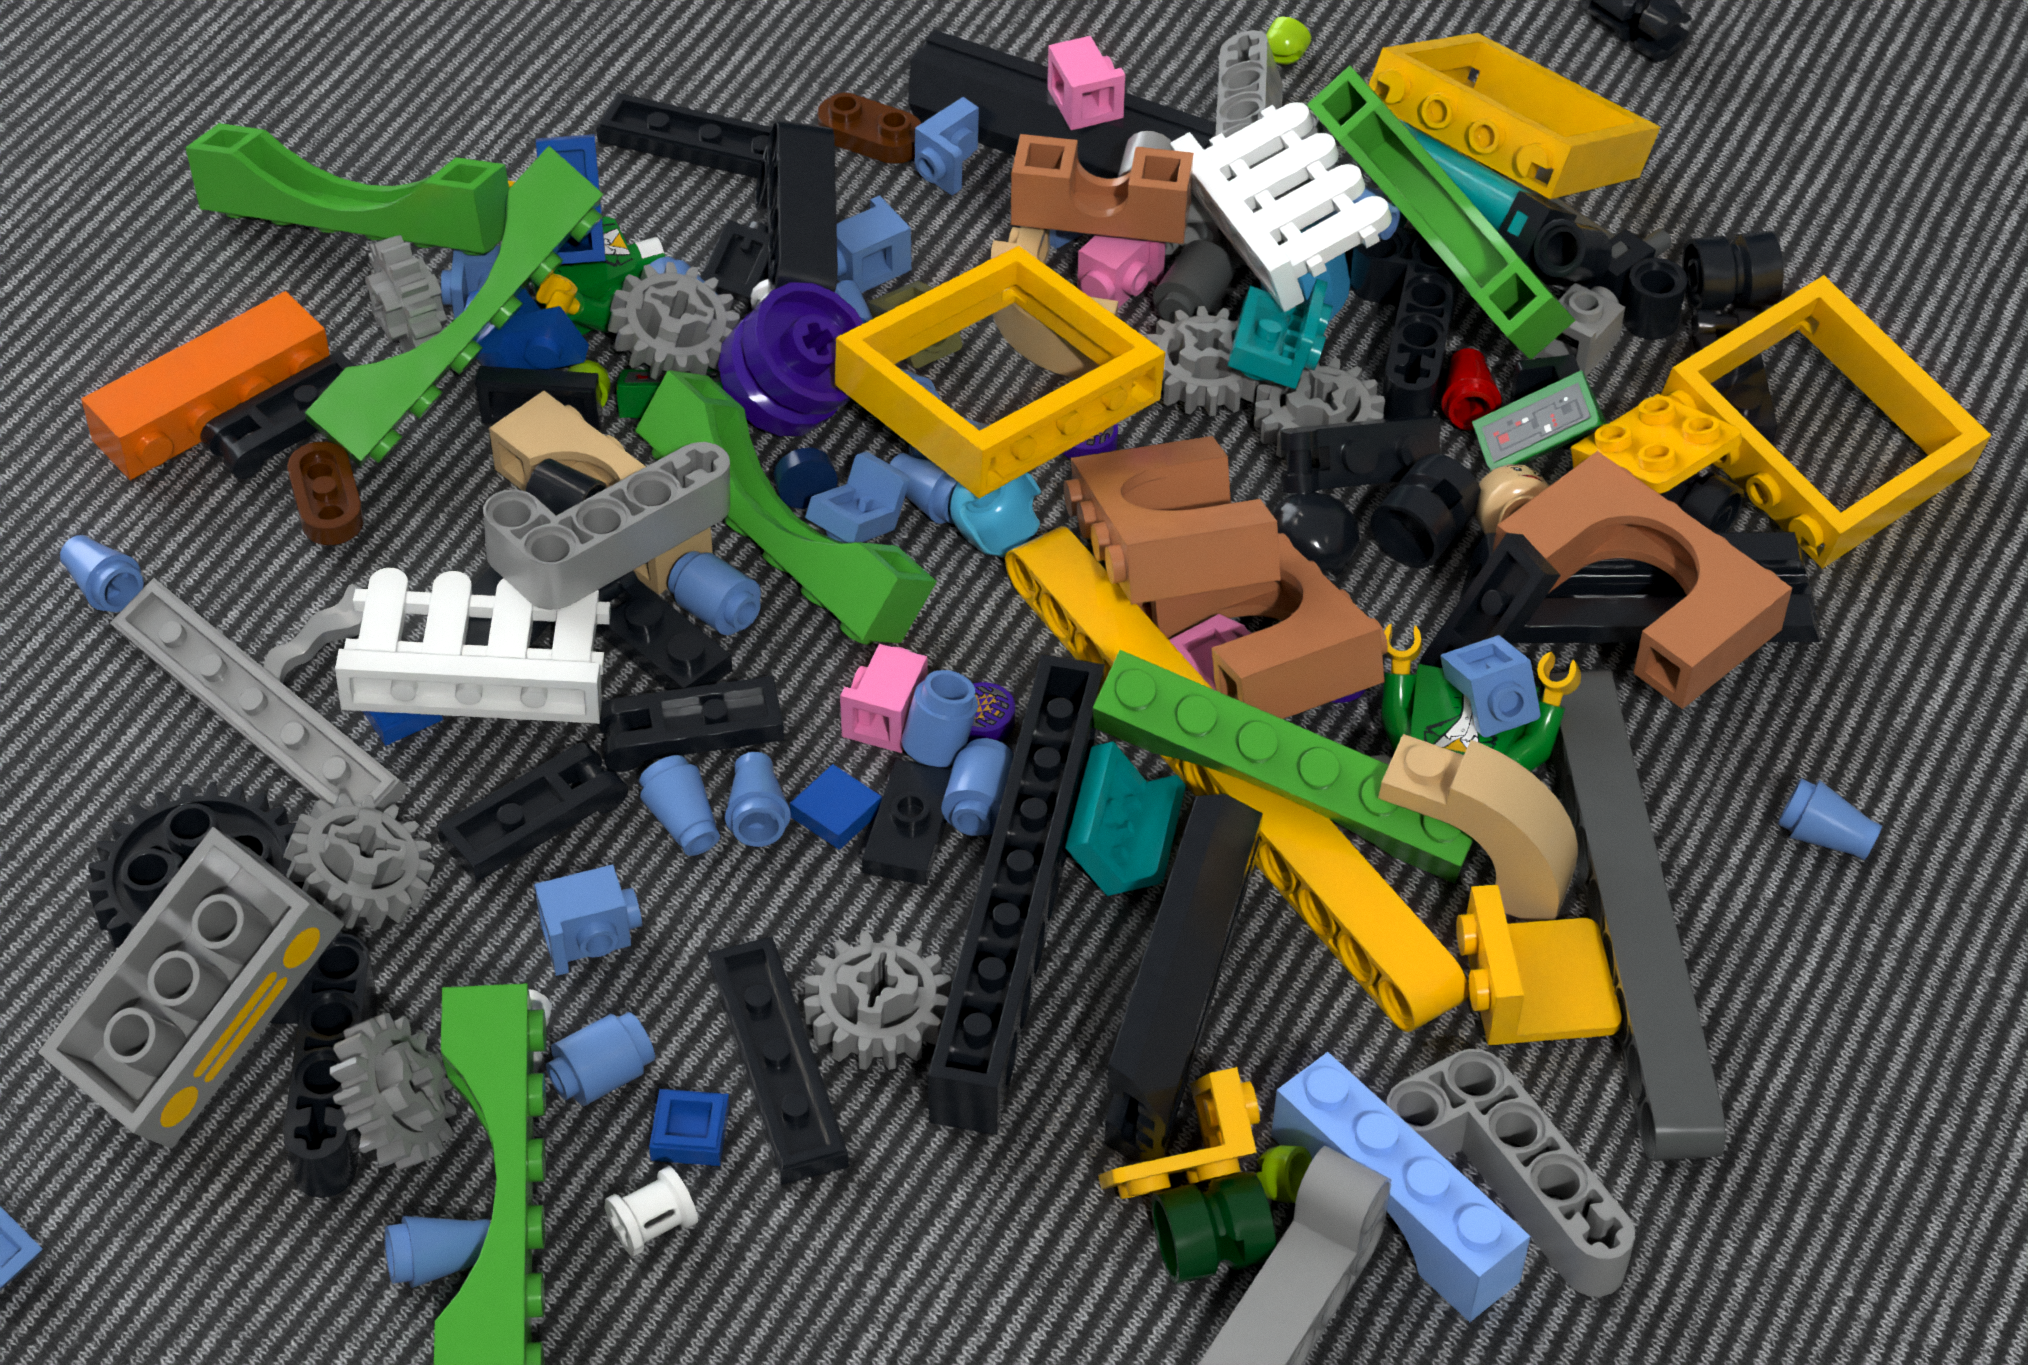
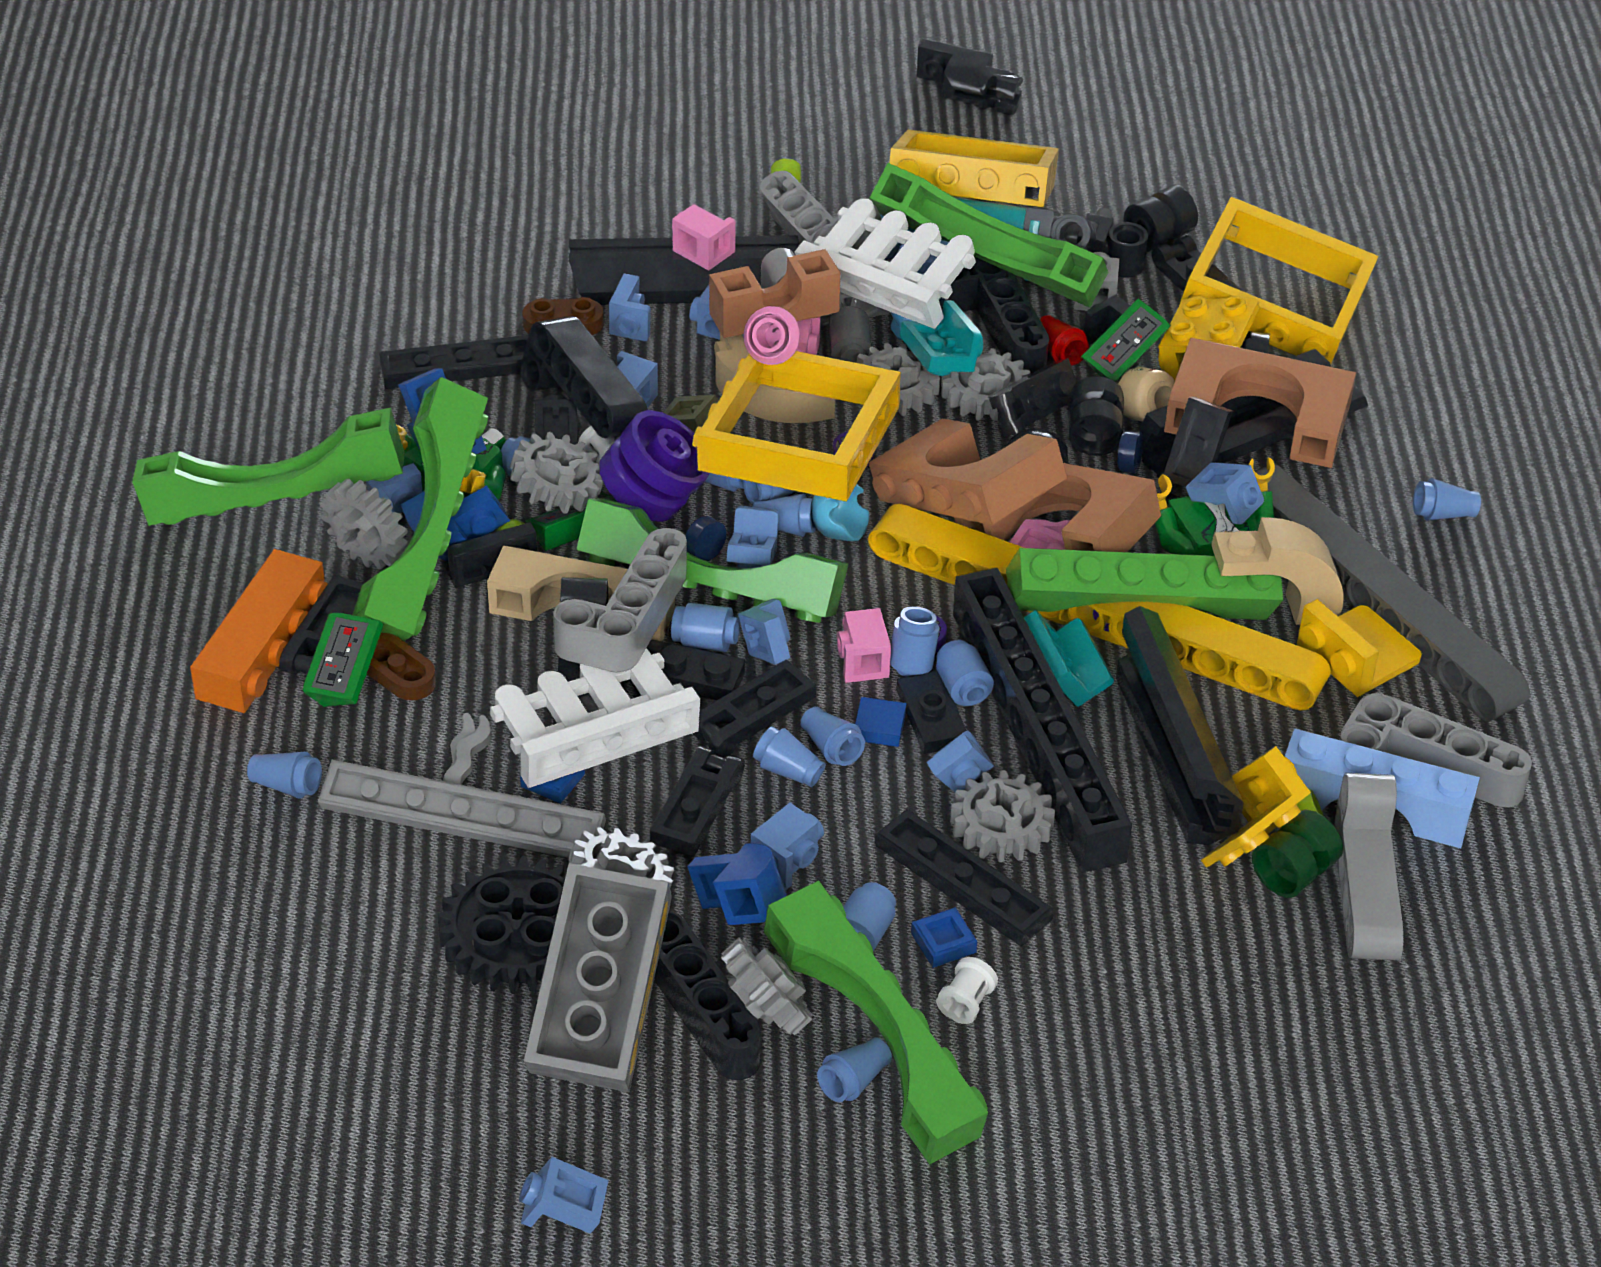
camera: 30 degrees left, 5 degrees down
none -> slope [303,613,384,707]
none -> blue brick [687,843,787,925]
none -> medium blue bracket [738,599,790,665]
none -> bright pink cone [744,306,800,365]
none -> medium blue bracket [926,731,994,792]
none -> dark blue tile [1118,430,1143,474]

